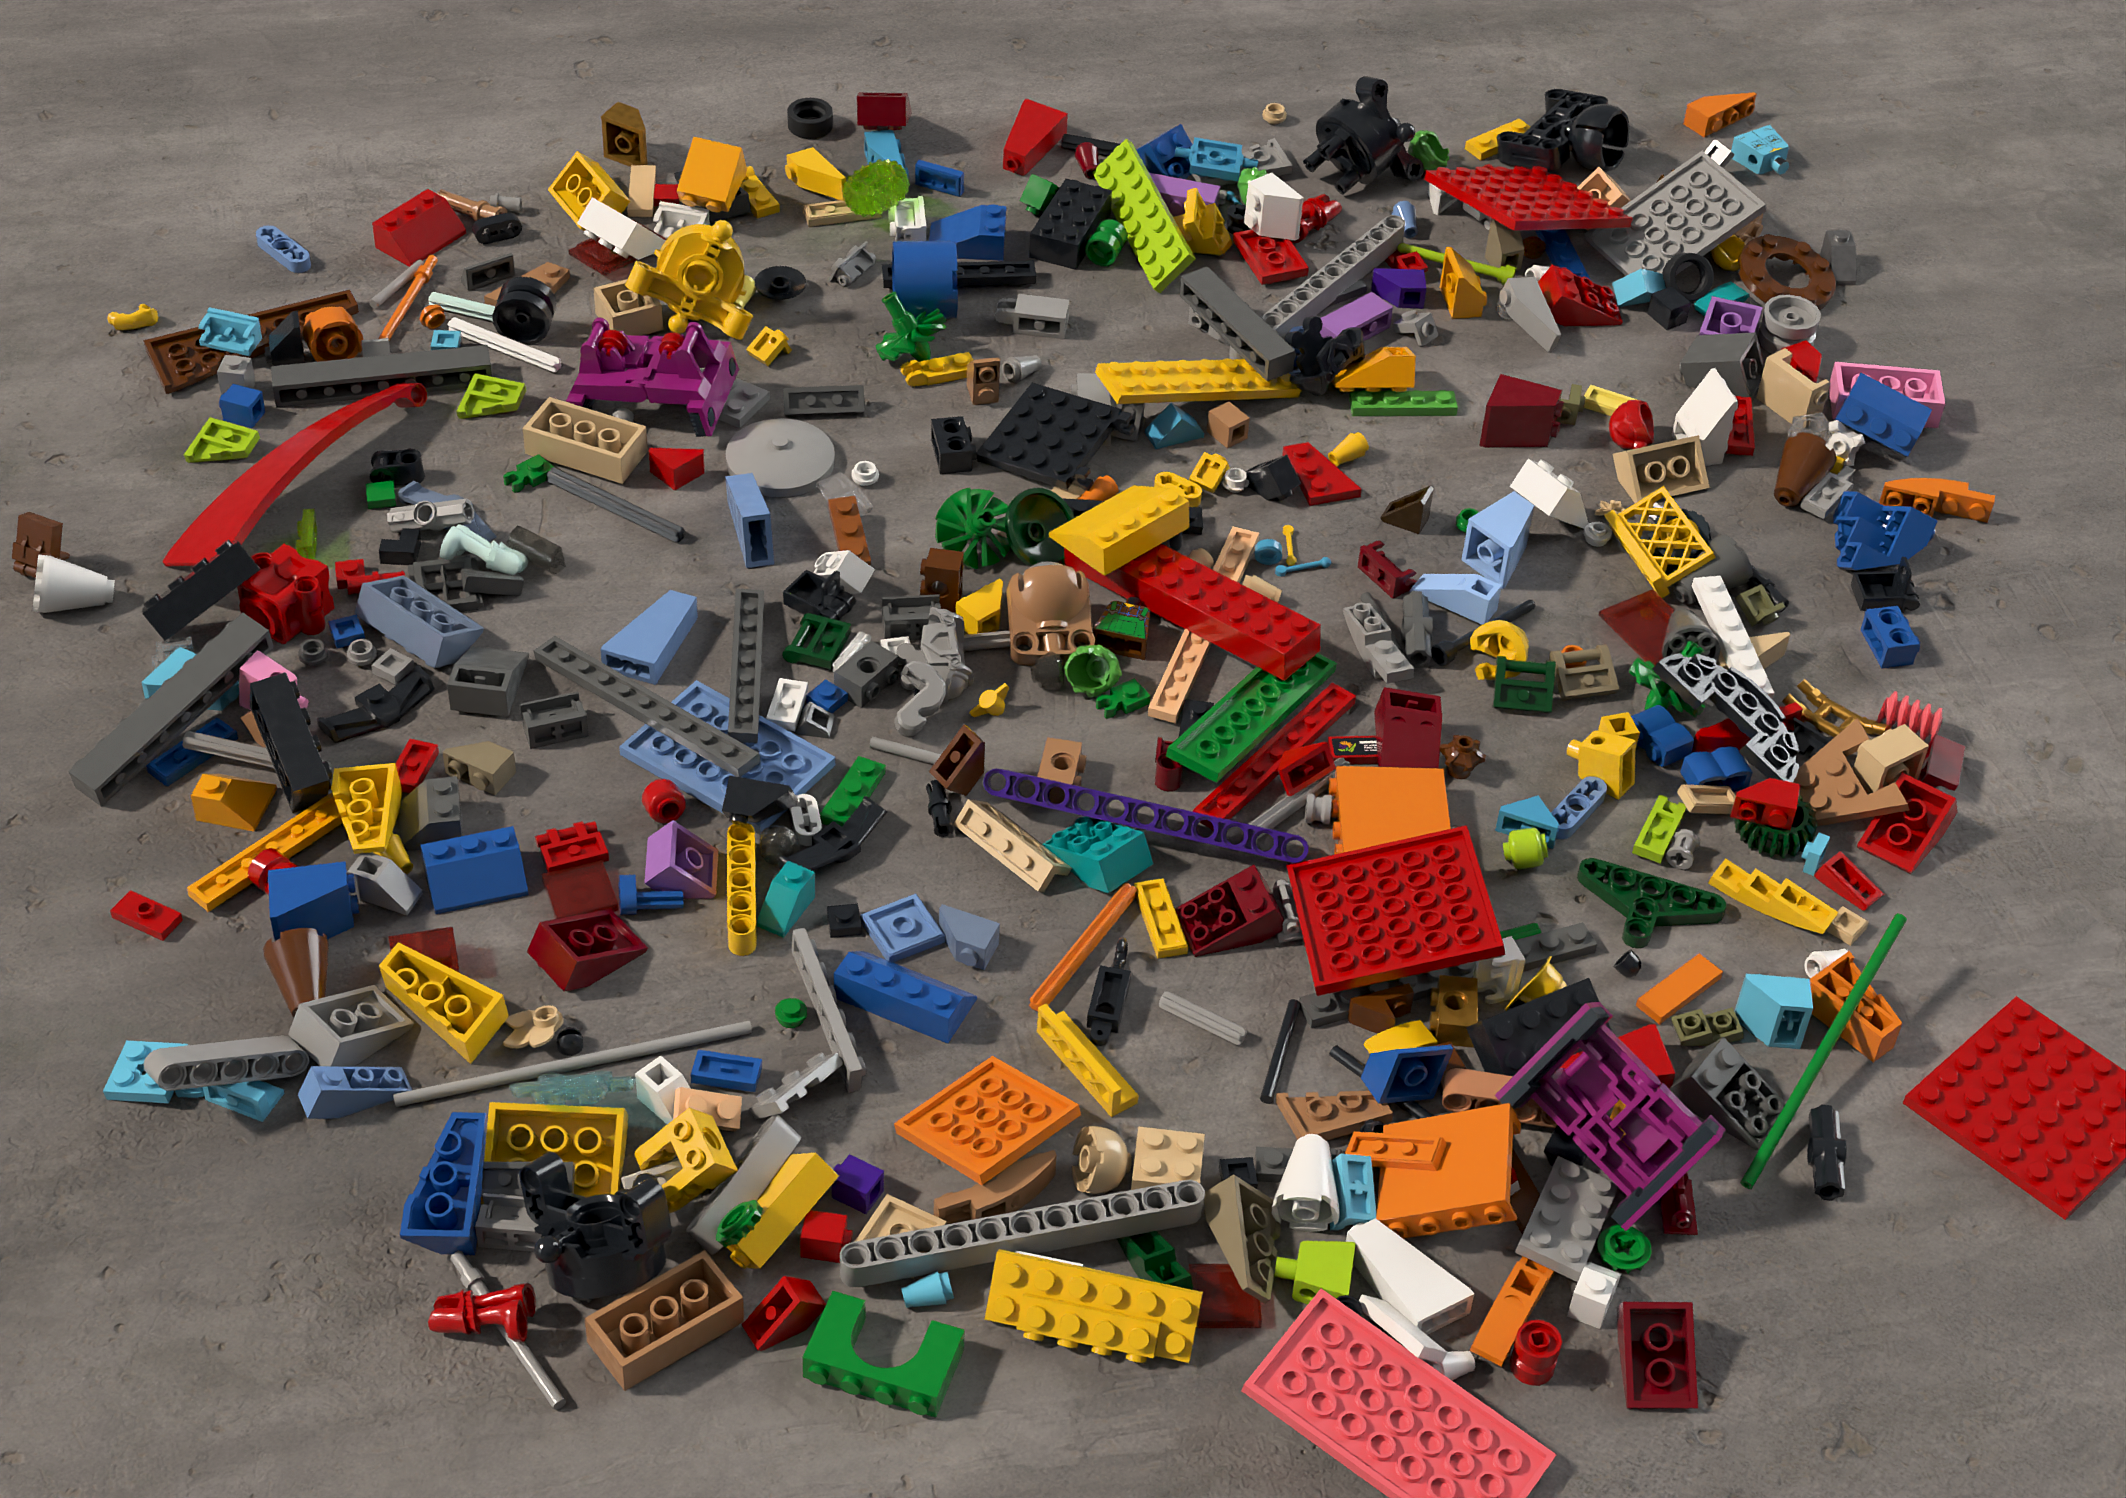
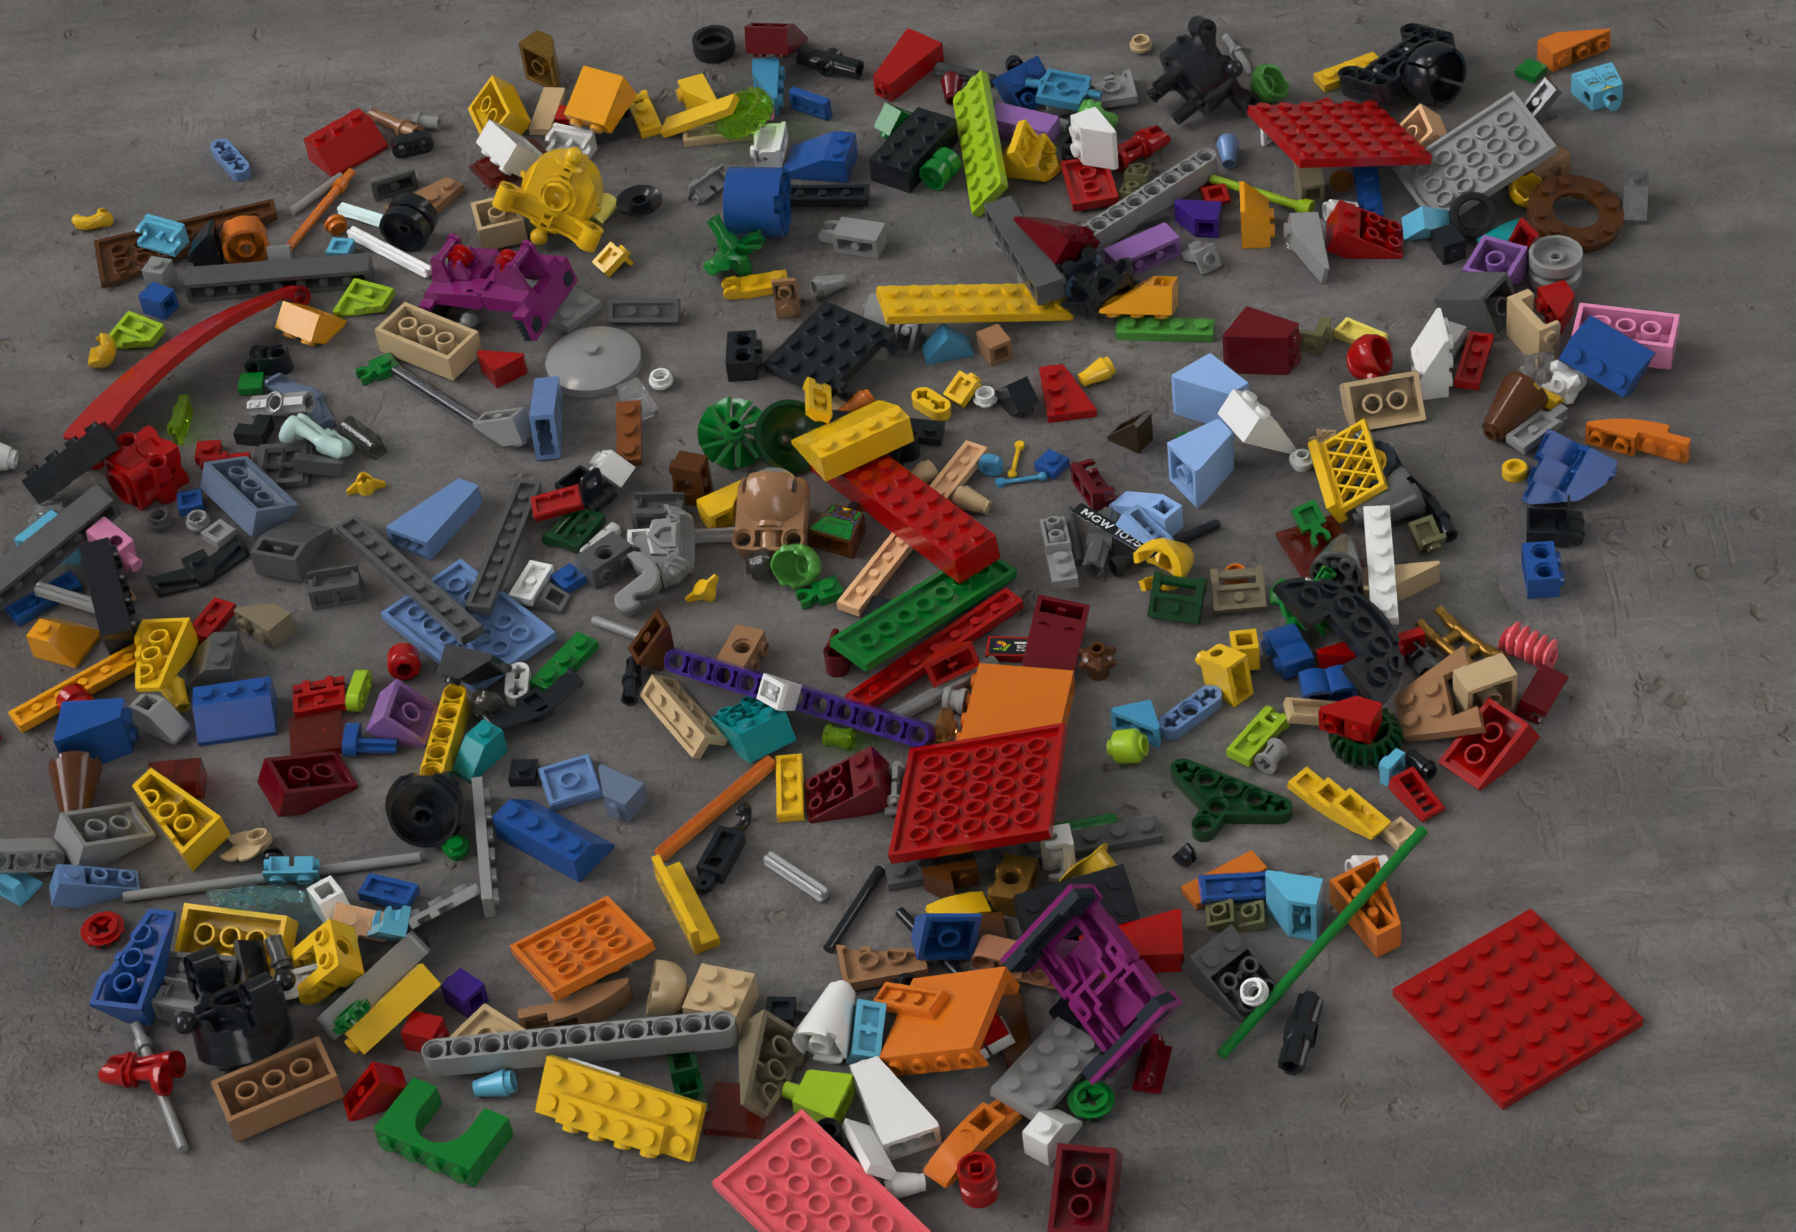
camera: 20 degrees right, 0 degrees up
none -> red gear [80,911,125,949]
none -> yellow hair [88,332,117,369]
none -> black slope [233,940,270,982]
none -> medium azure hinge [262,856,320,885]
none -> dark grey pin [264,934,292,972]
none -> light orange slope [275,301,347,346]
none -> lime beam [345,669,372,712]
none -> yellow piece [346,472,386,496]
none -> medium azure hinge [367,905,411,942]
none -> black piece [385,771,467,848]
none -> light grey slope [473,407,532,447]
none -> red plate [530,484,584,522]
none -> yellow tile [660,93,739,138]
none -> white slope [756,673,802,711]
none -> black piece [796,46,864,80]
none -> yellow plate [802,377,833,424]
none -> clear neon green bush [822,723,856,751]
none -> clear orange plate [934,707,958,744]
none -> black hinge [1005,55,1023,71]
none -> dark red slope [1013,216,1100,264]
none -> blue plate [1034,449,1070,480]
none -> black sticker [1071,503,1158,558]
none -> light blue slope [1115,504,1174,544]
none -> olive slope [1119,163,1152,201]
none -> light blue slope [1171,353,1249,426]
none -> blue tile [1197,871,1283,905]
none -> white plate [1240,977,1269,1007]
none -> green plate [1291,499,1331,548]
none -> black pin [1405,749,1437,781]
none -> yellow tile [1502,459,1528,483]
none -> red slope [1508,217,1539,250]
none -> green tile [1515,58,1547,84]

